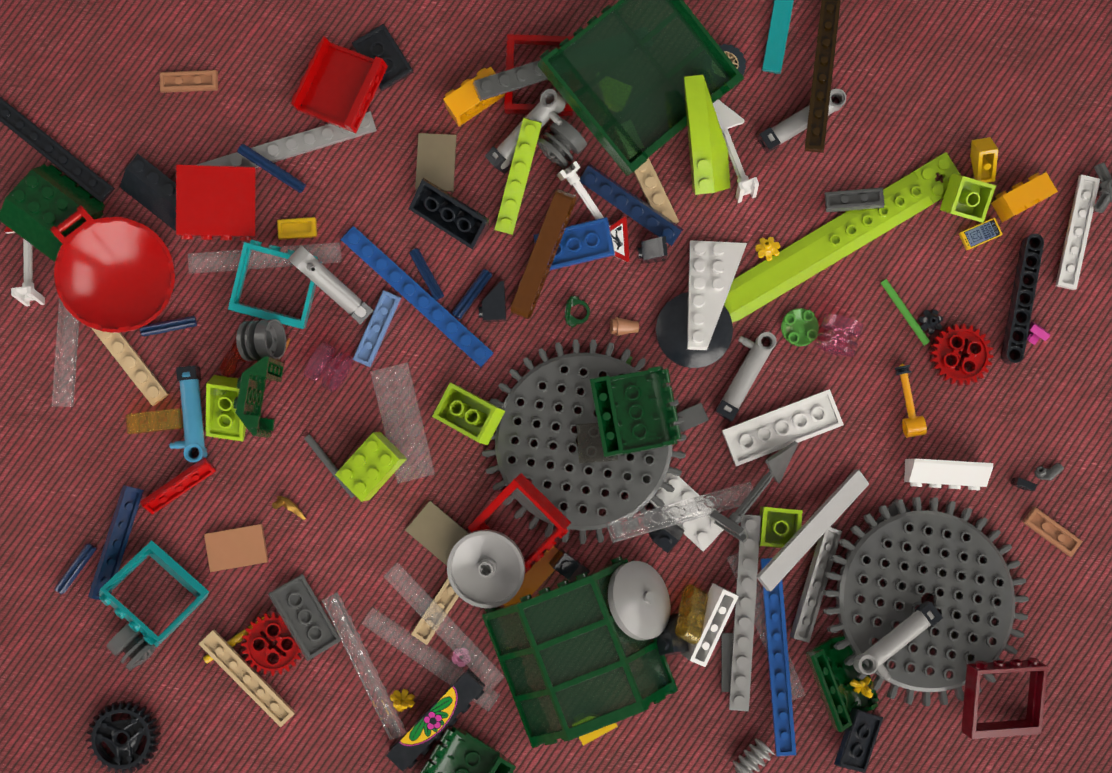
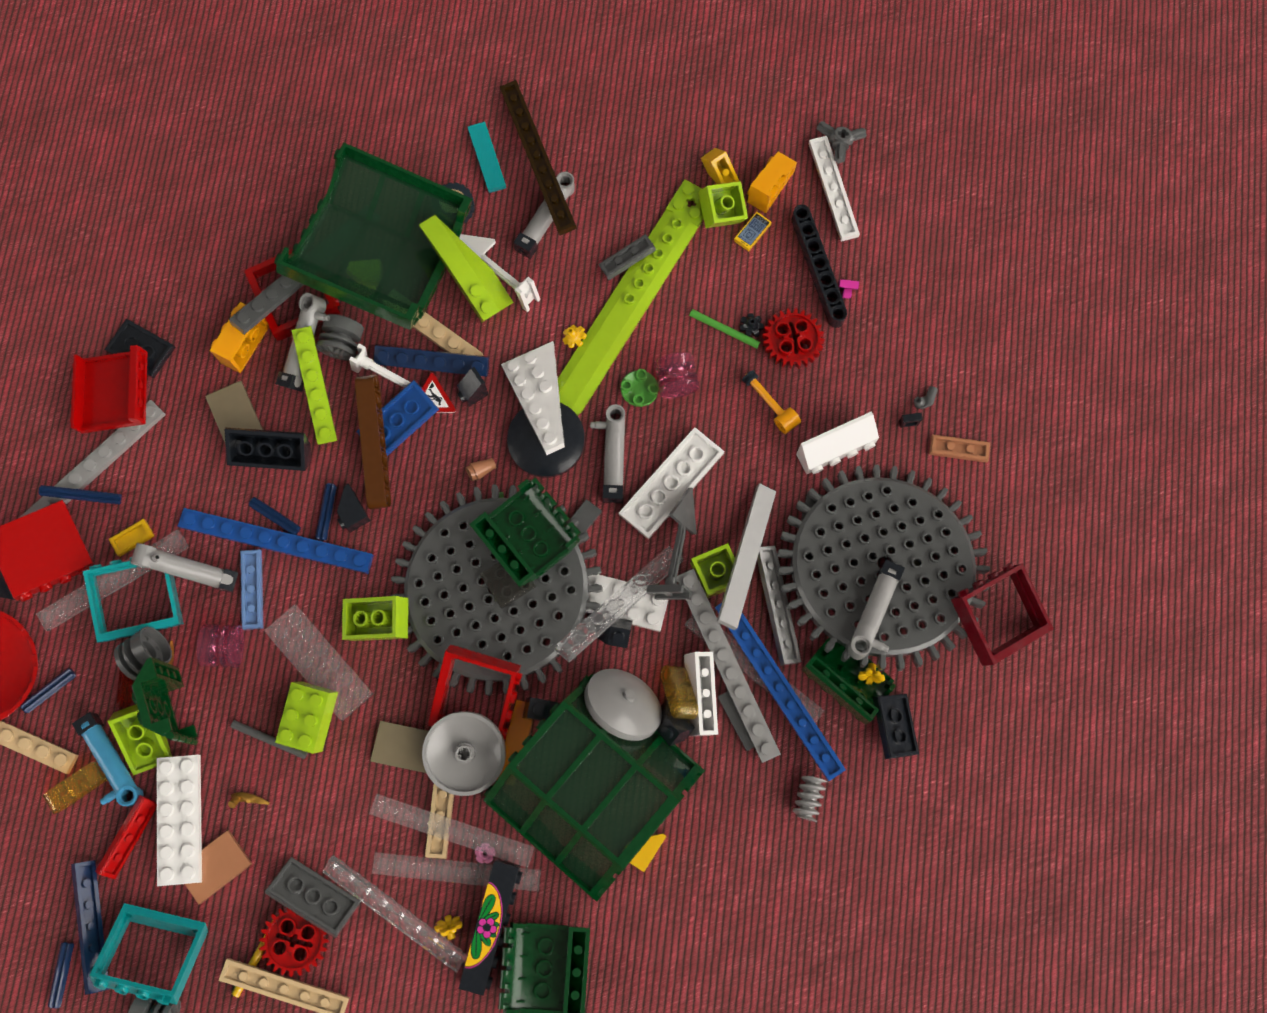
camera: 30 degrees left, 10 degrees down
dark green piece [565,295,590,328] -> none
none -> white plate [157,755,202,886]

